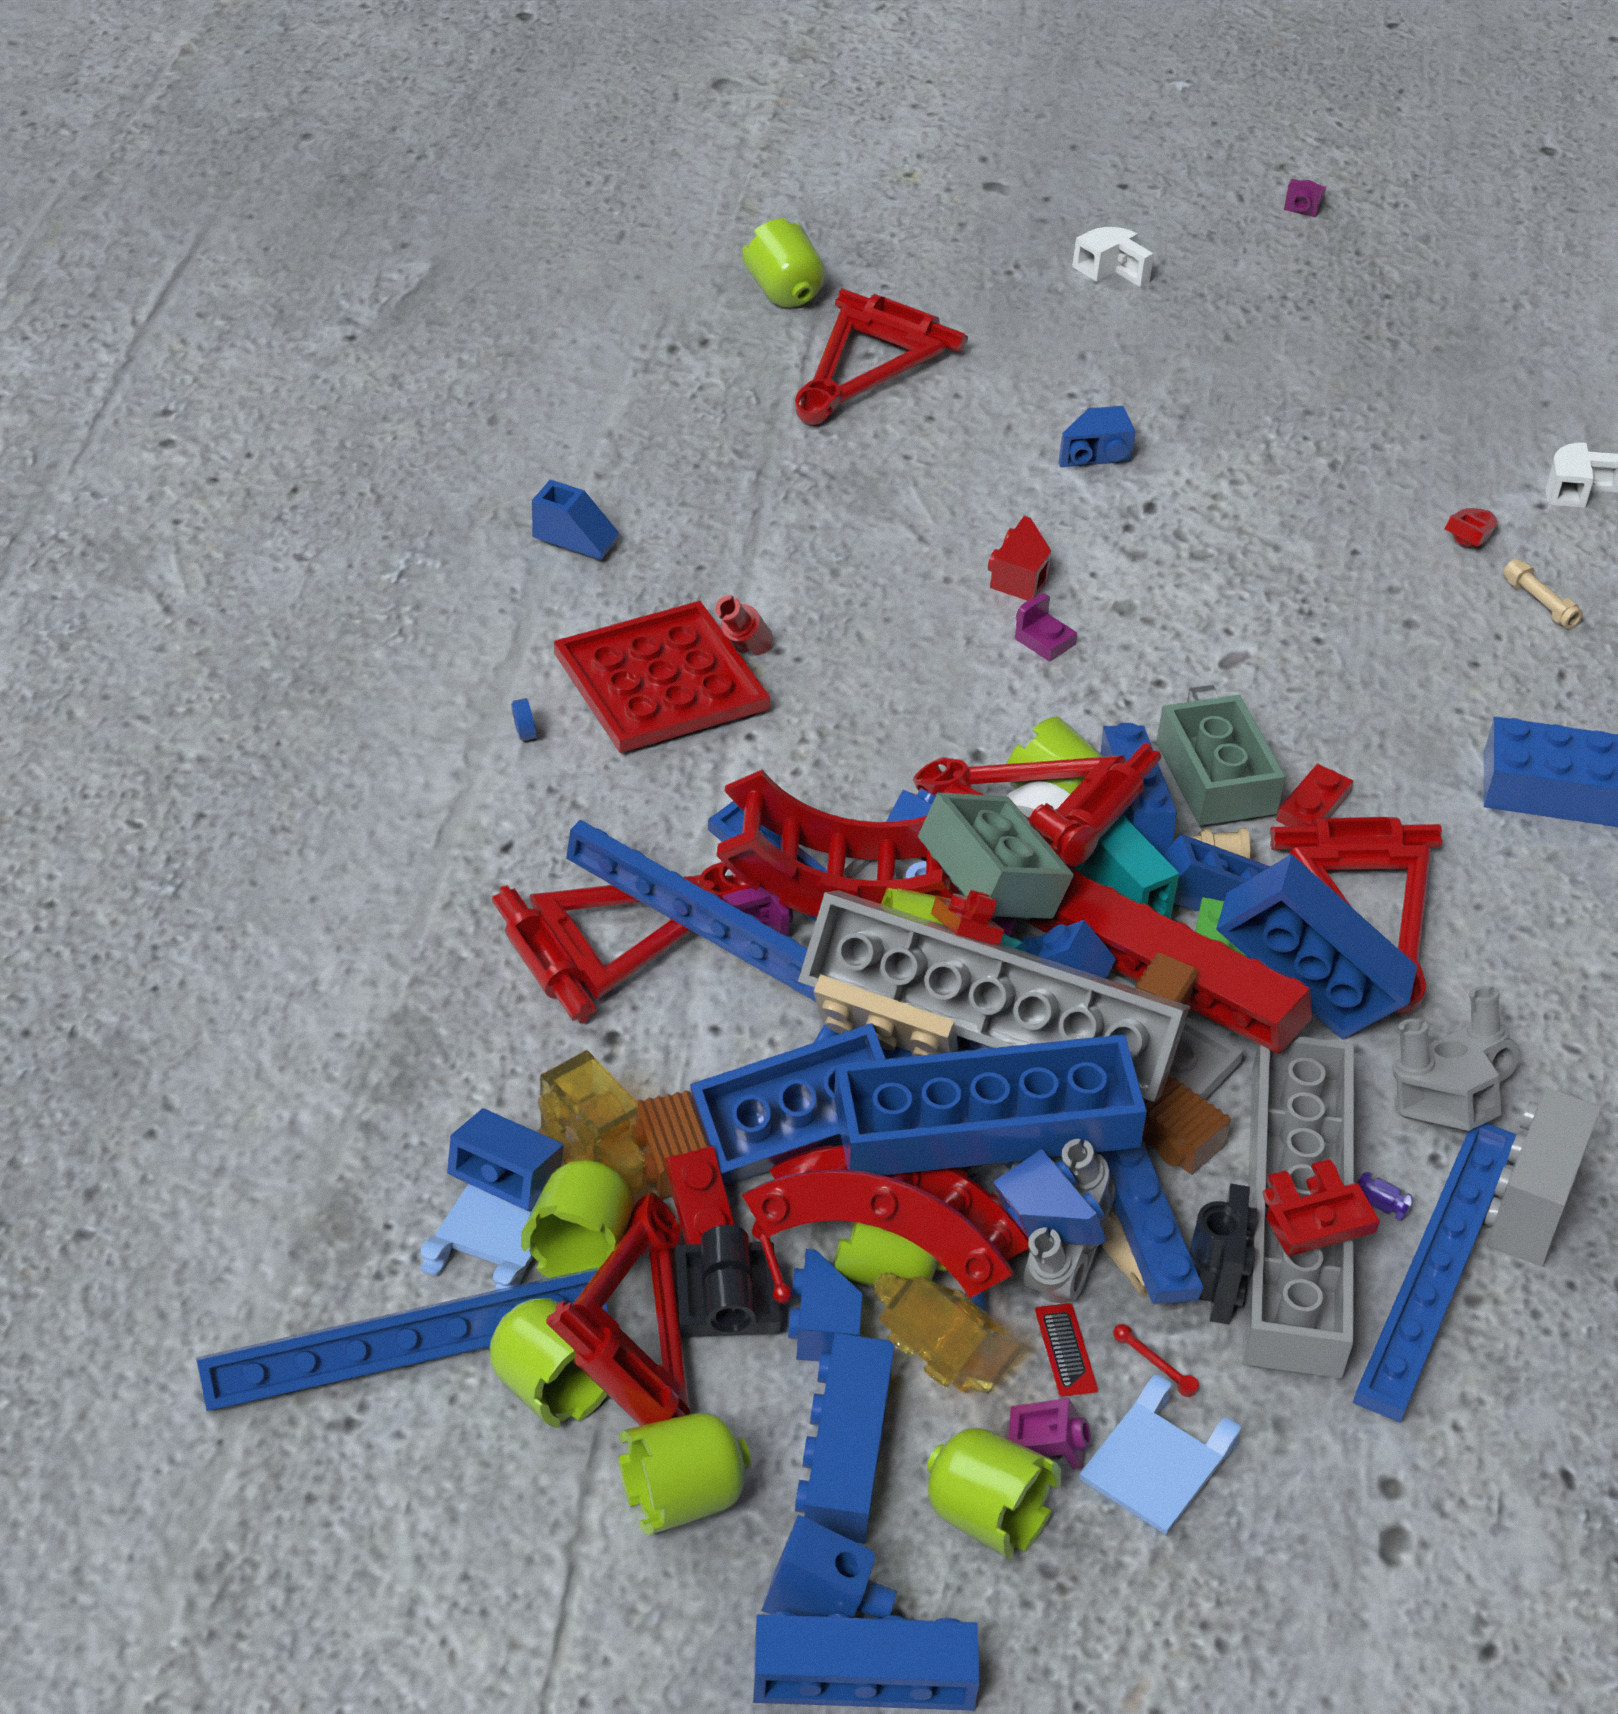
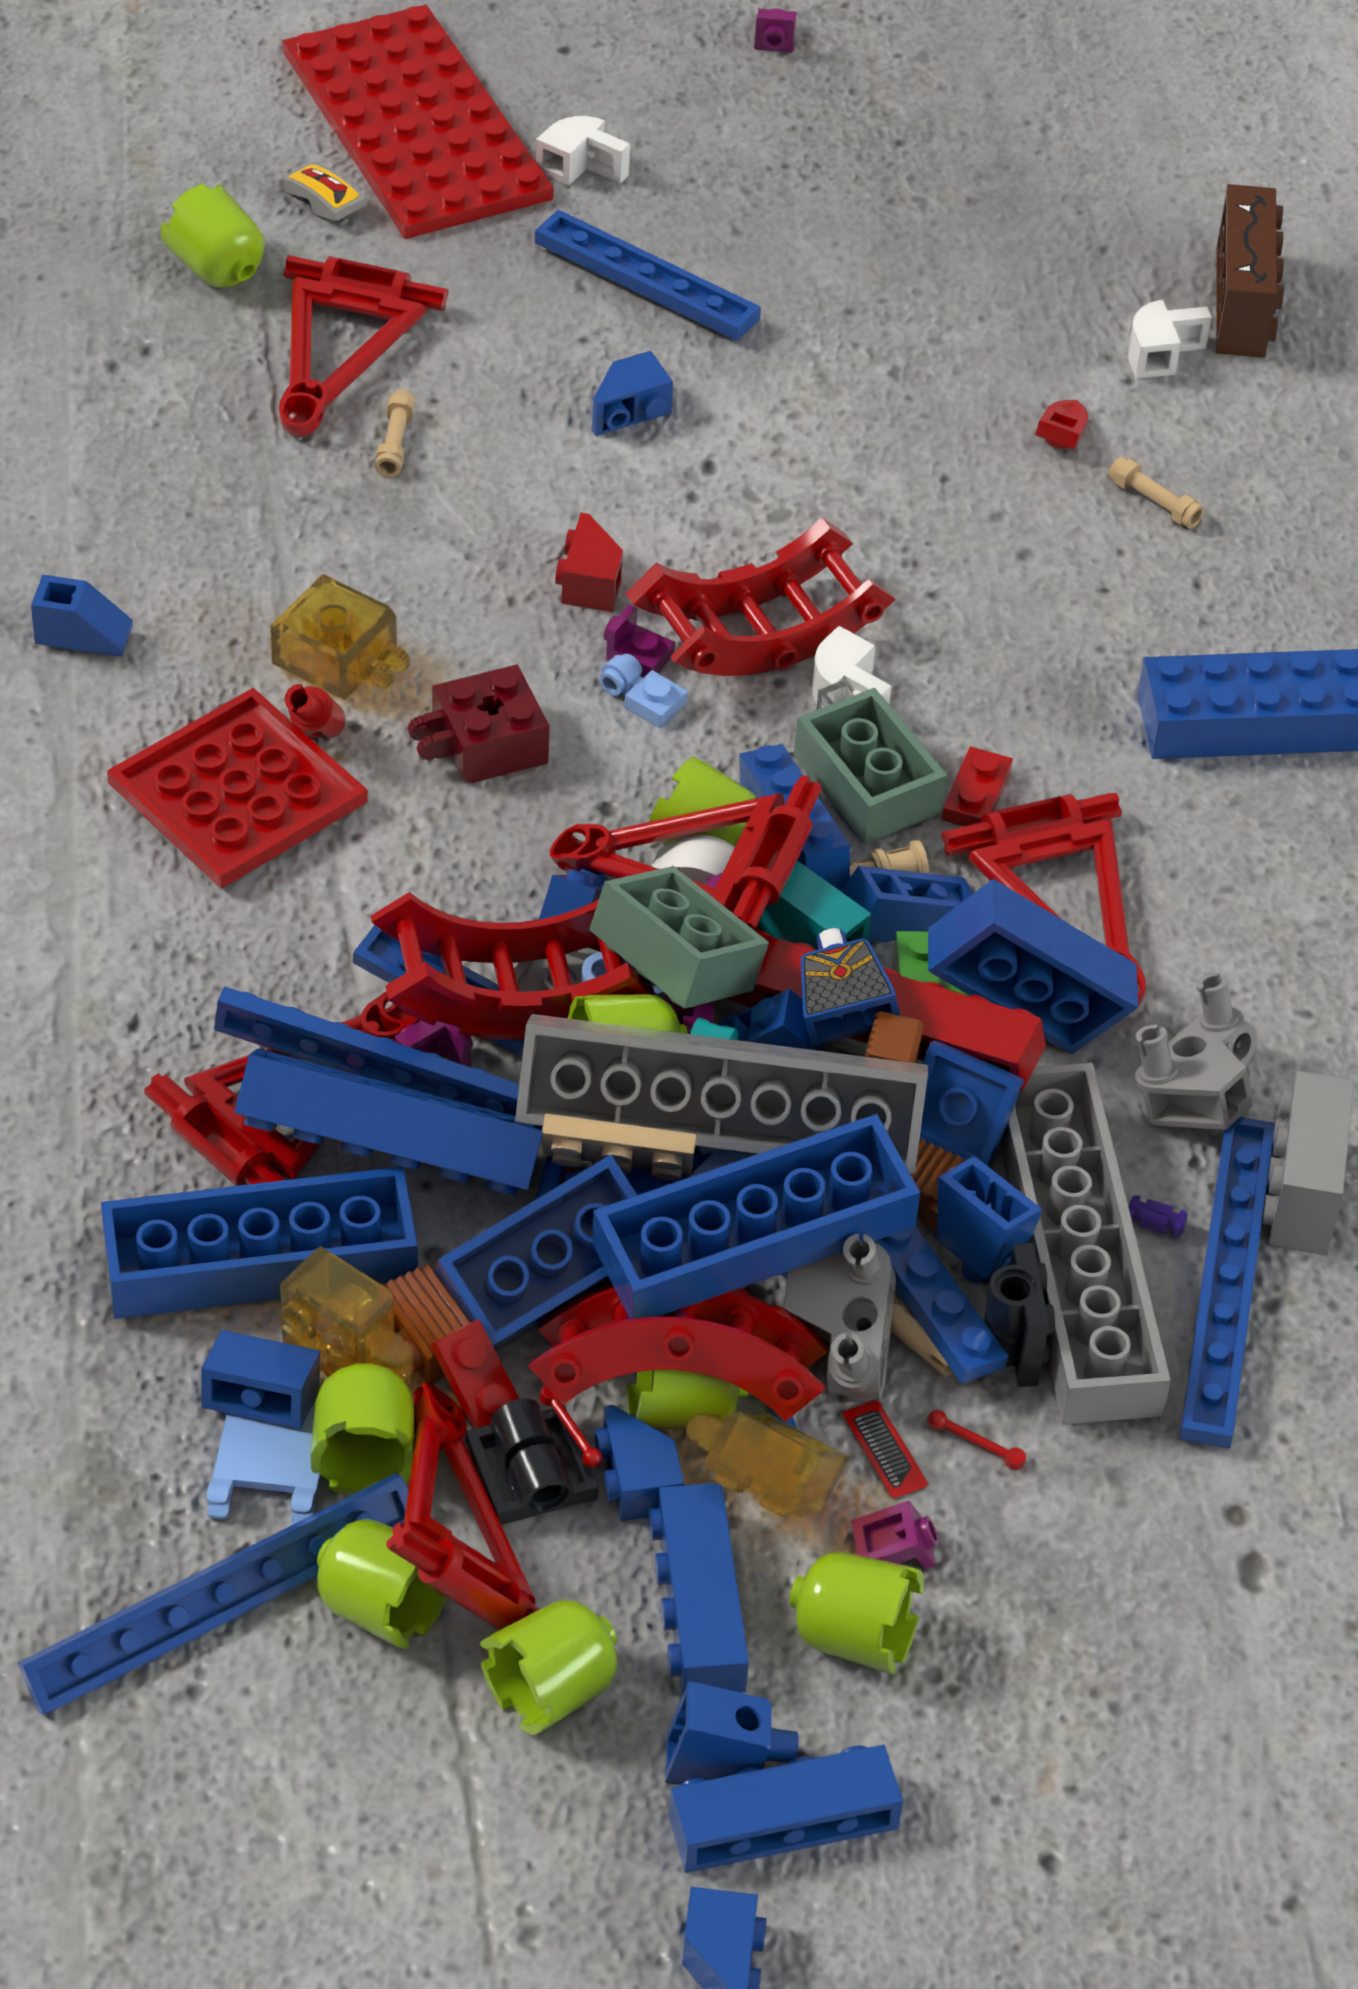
camera: 15 degrees left, 5 degrees up
blue tile [511,698,537,741] -> none
red plate [931,890,1004,946] -> none
slope [993,1149,1107,1246] -> none
red pin [1029,803,1098,866] -> none
light blue flag [1079,1374,1241,1535] -> none
red plate [1262,1159,1380,1257] -> none
none -> blue brick [101,1167,418,1319]
none -> blue brick [234,1048,543,1195]
none -> clear yellow hinge [270,574,411,700]
none -> red plate [282,4,553,239]
none -> slope [282,162,368,221]
none -> tan bar [375,390,415,477]
none -> dark red hinge [407,664,550,783]
none -> blue plate [535,209,761,341]
none -> light blue plate [599,654,688,728]
none -> red fence [625,517,896,676]
none -> torso [801,928,900,1047]
none -> white brick [812,626,891,708]
none -> blue plate [920,1040,1025,1168]
none -> blue torso [937,1156,1042,1282]

